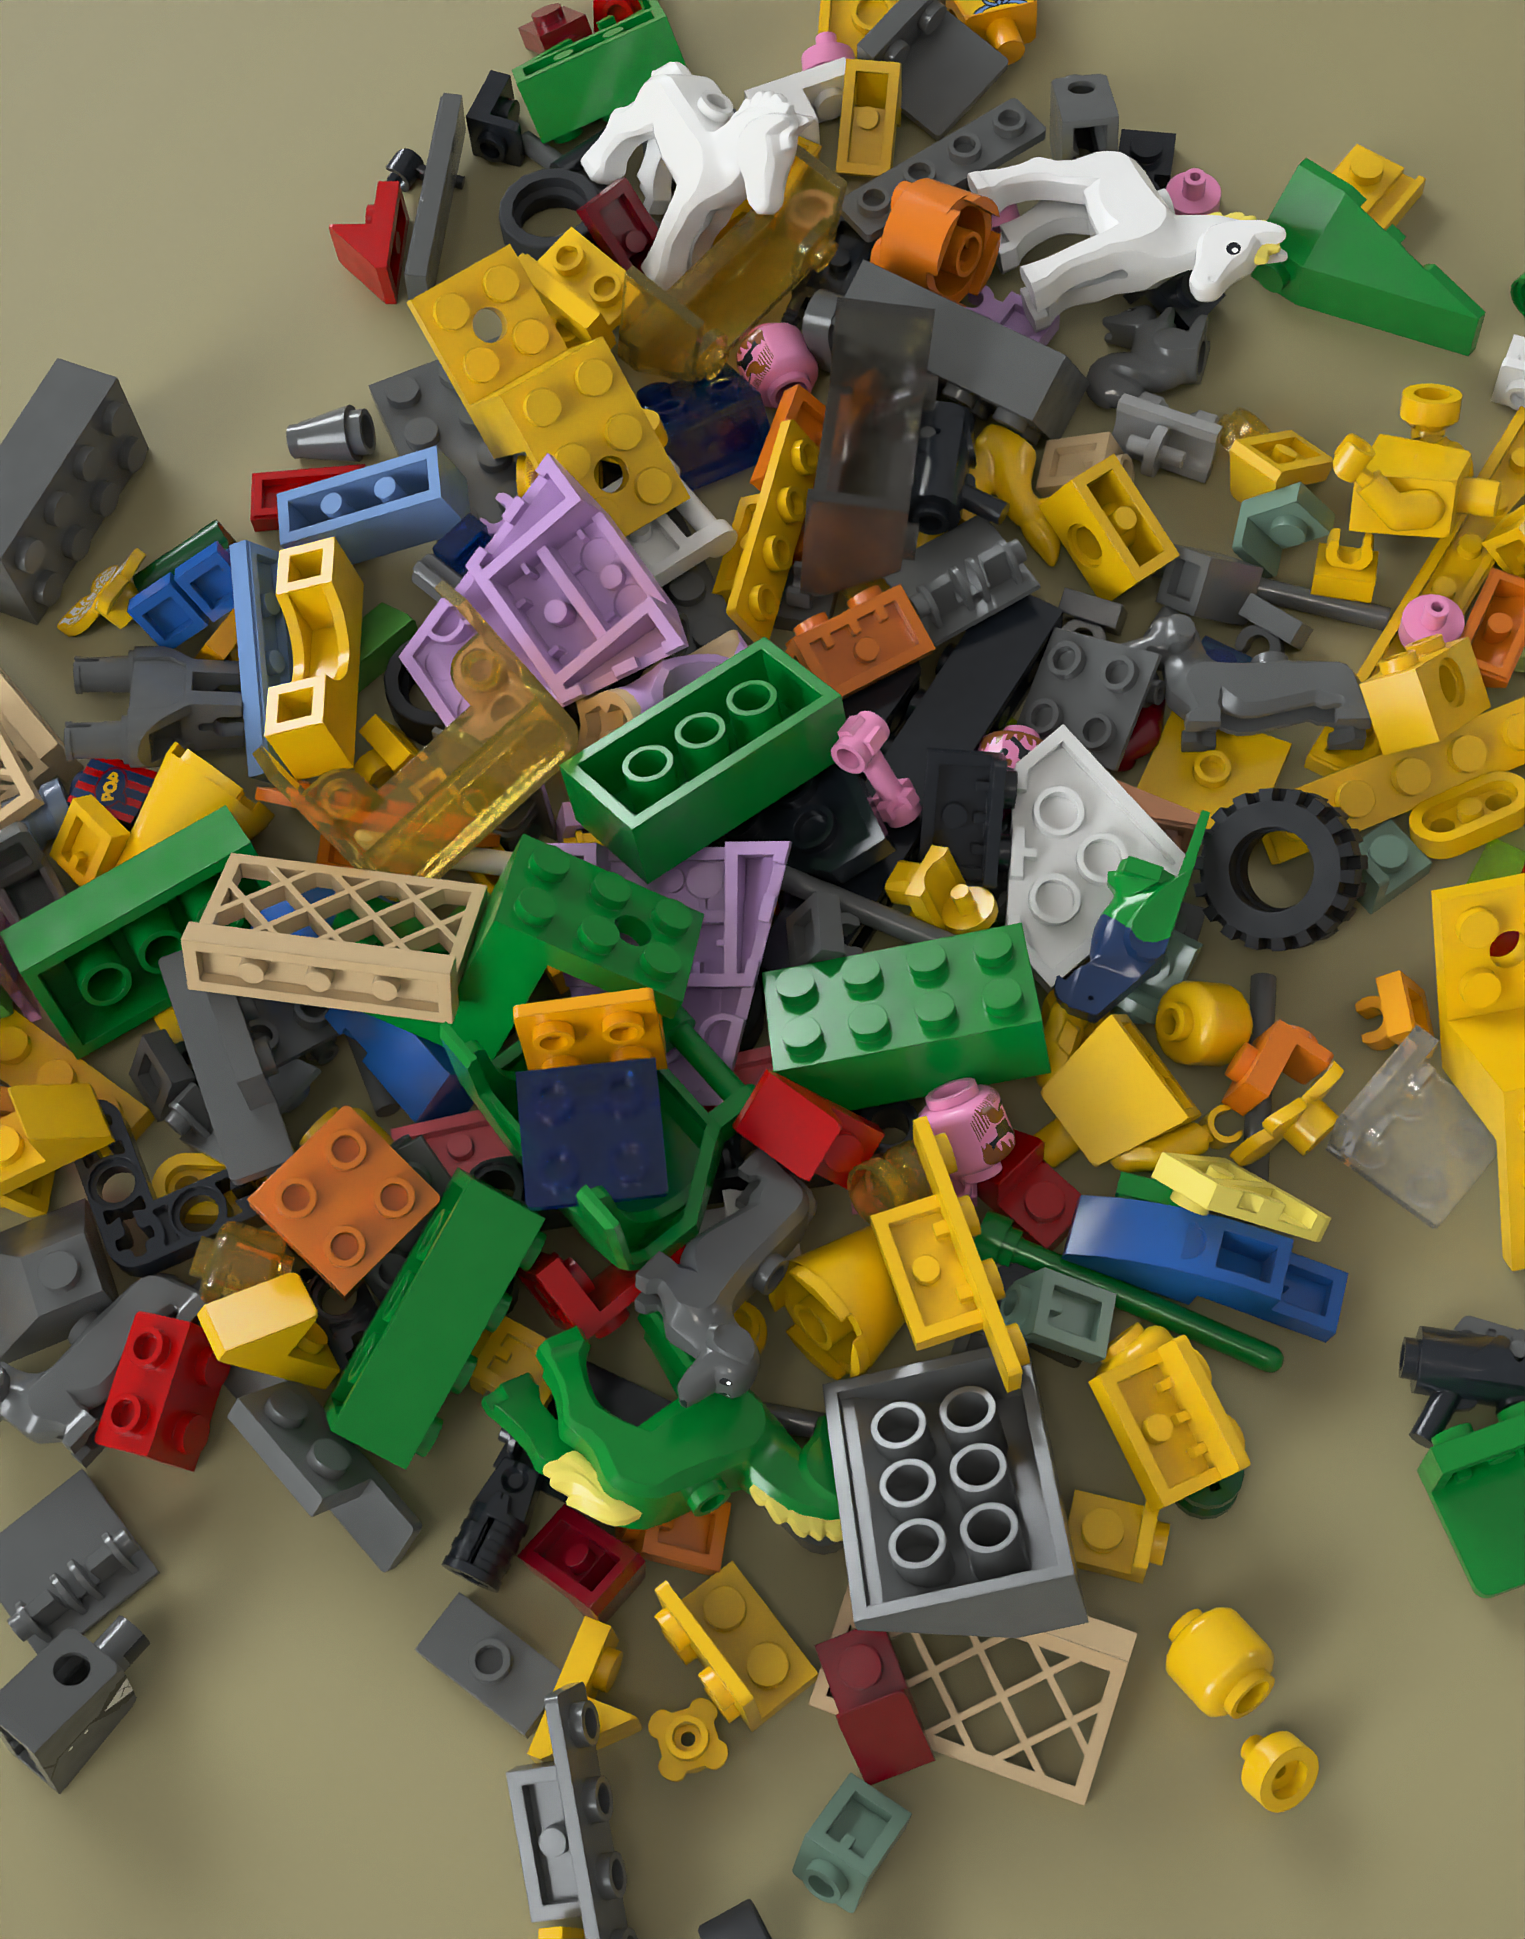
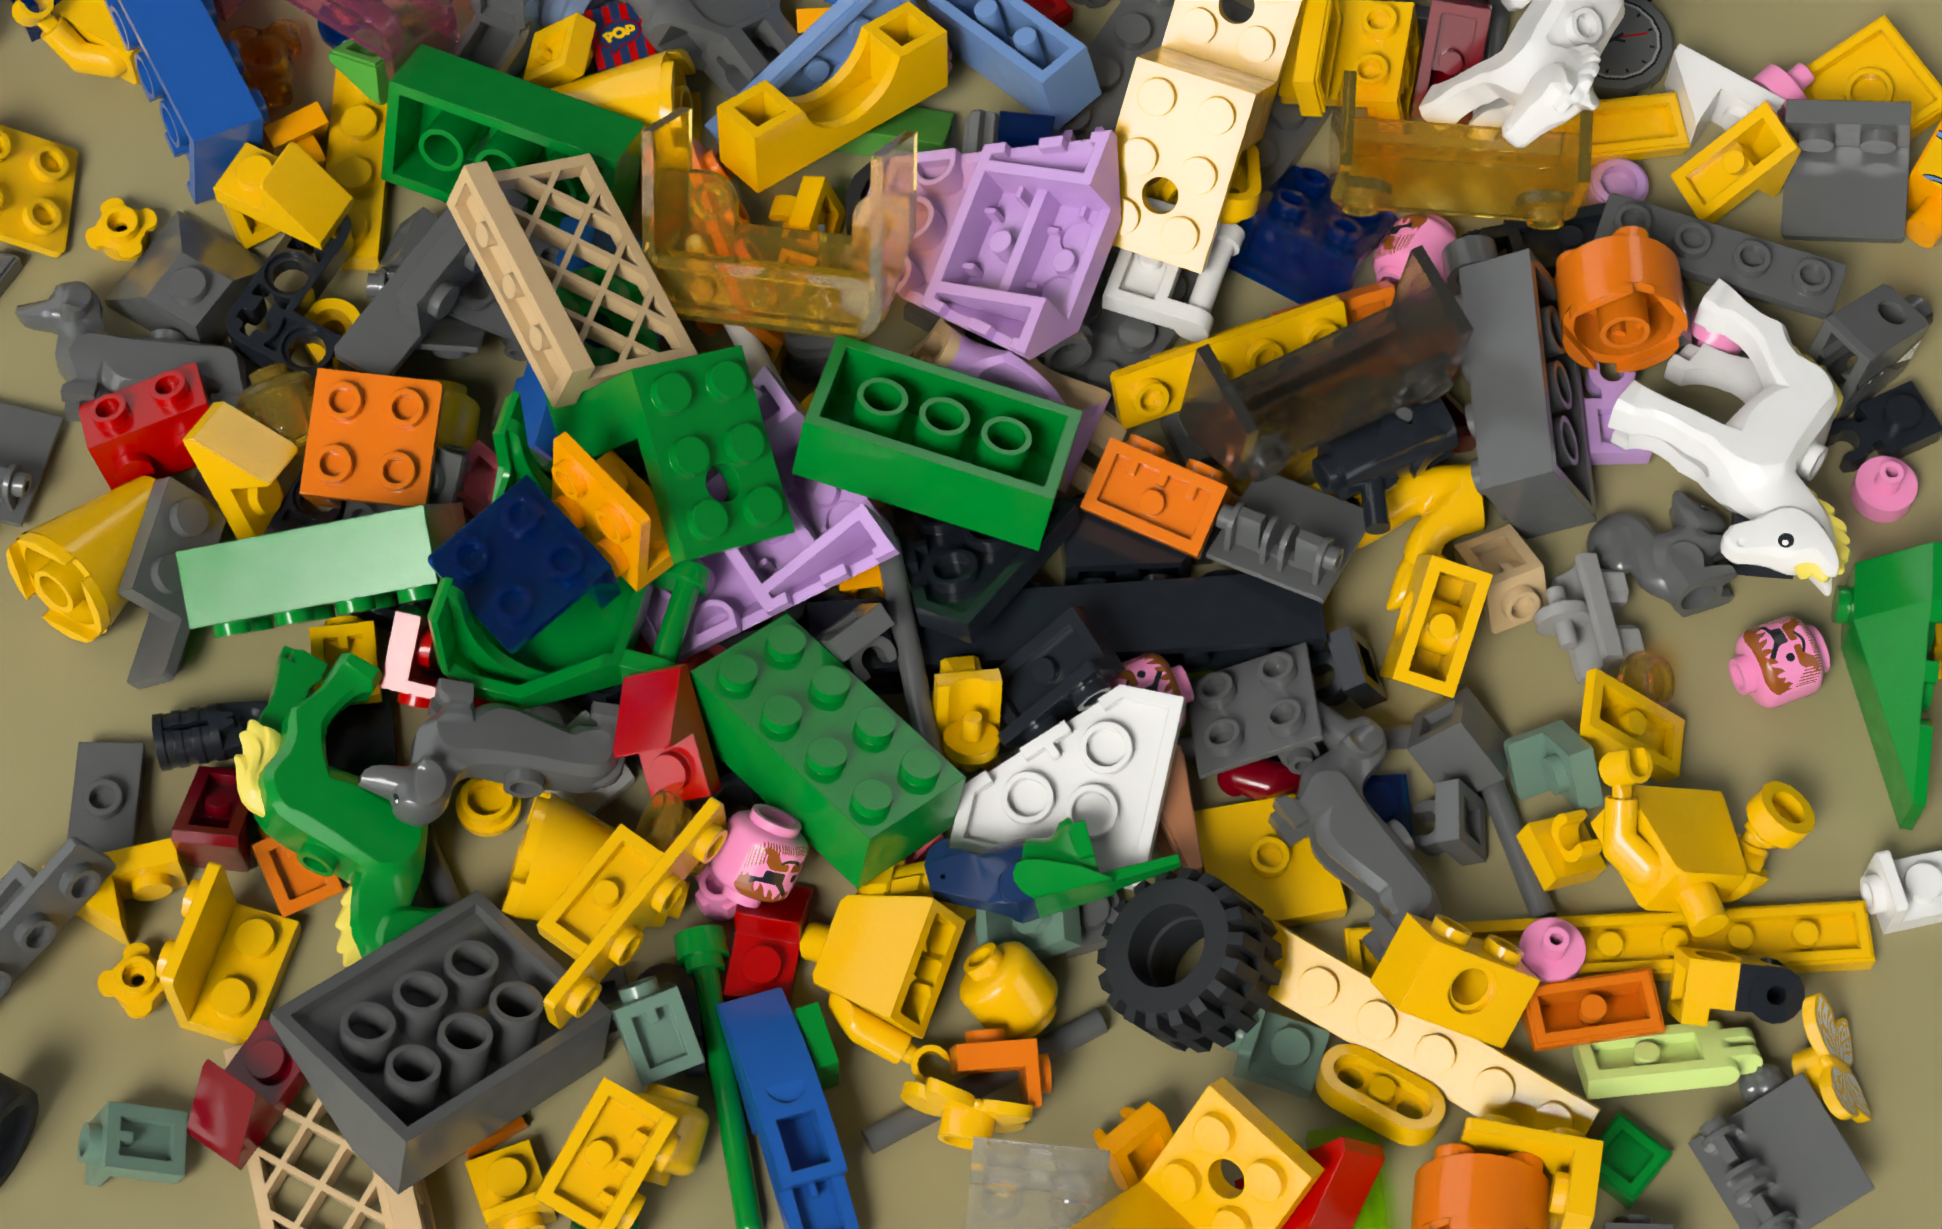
camera: 45 degrees right, 0 degrees up
bright pink bar [831,711,922,828] -> none
light yellow wing [1151,1152,1331,1242] -> none
none -> yellow cone [6,475,161,643]
none -> bright pink head [1728,616,1830,709]

